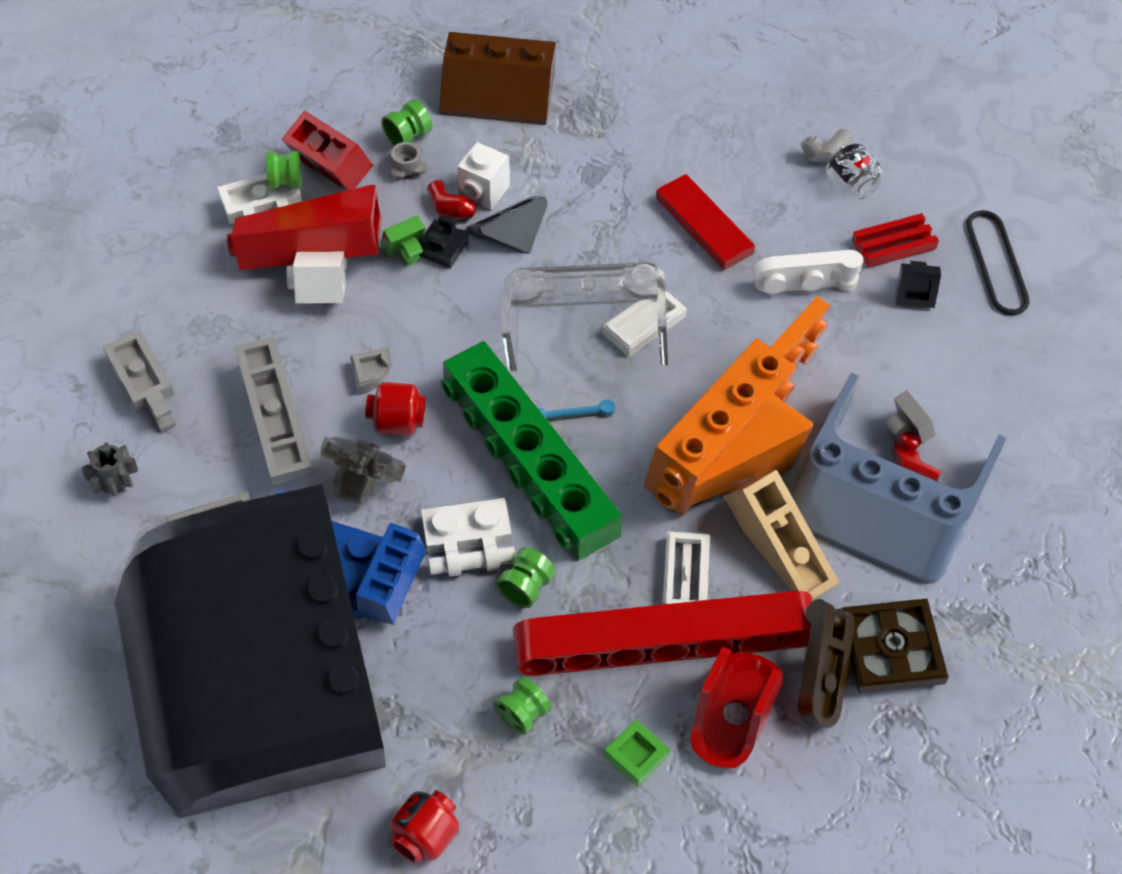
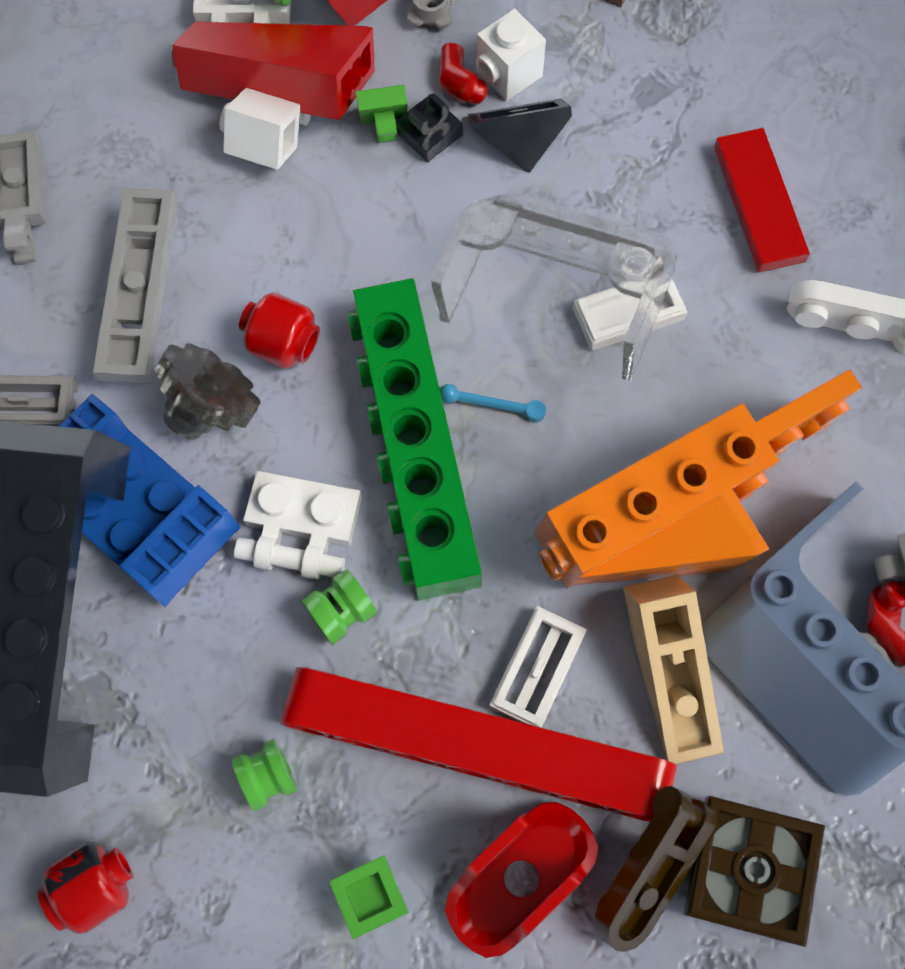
camera: 25 degrees right, 15 degrees up
light grey tile [350,347,391,395] -> none

